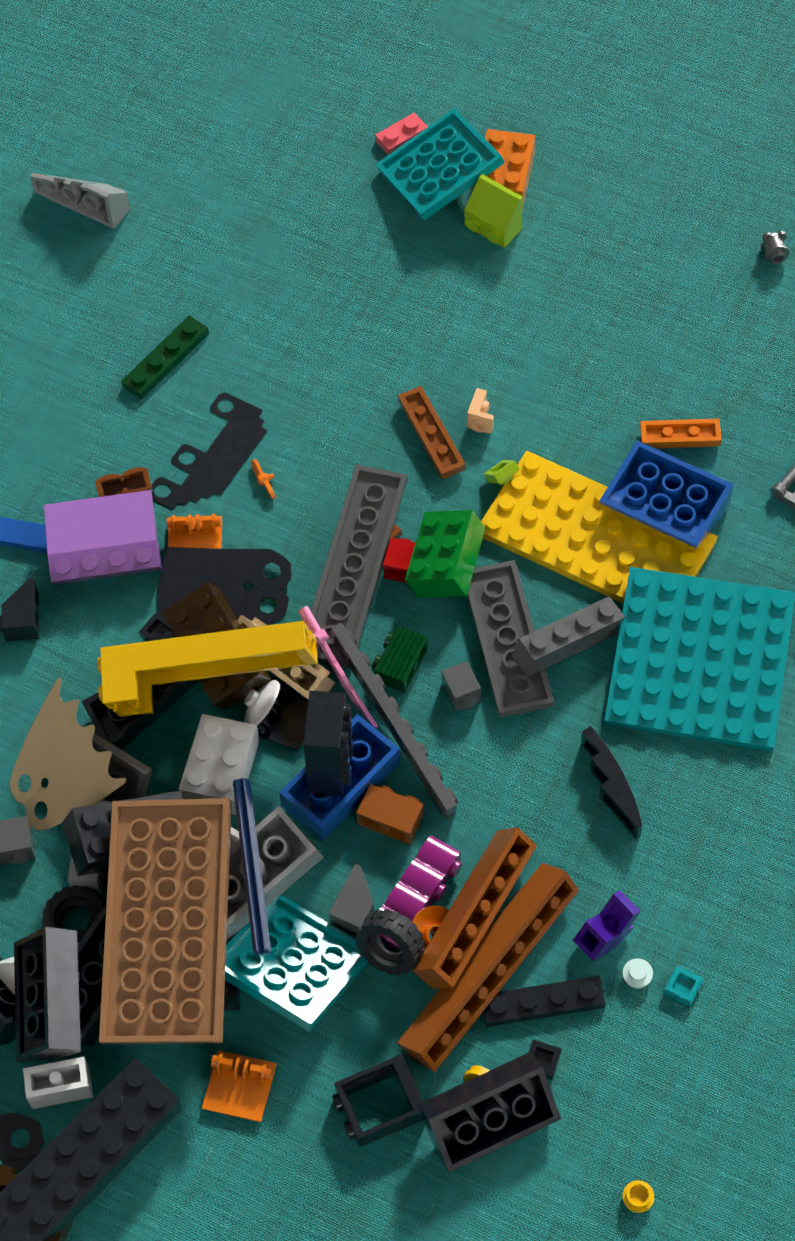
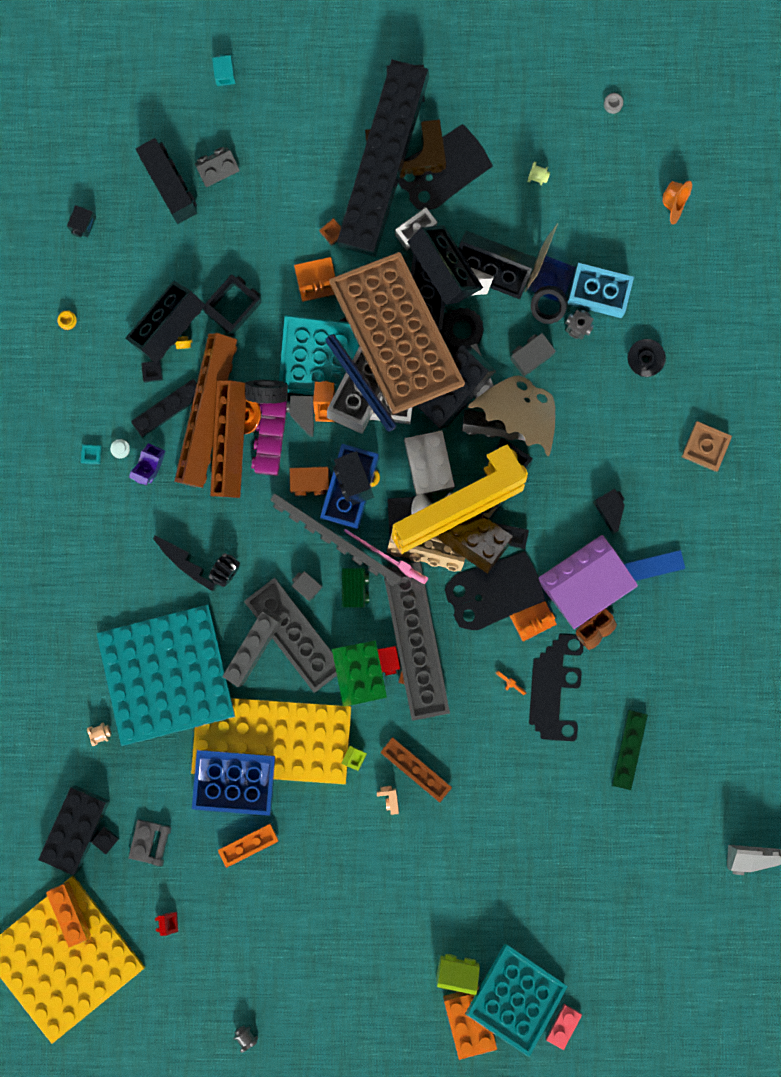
camera: 150 degrees right, 25 degrees up
none -> black gear [209,553,240,587]
none -> orange slope [313,381,335,422]
none -> dark orange plate [319,218,341,246]

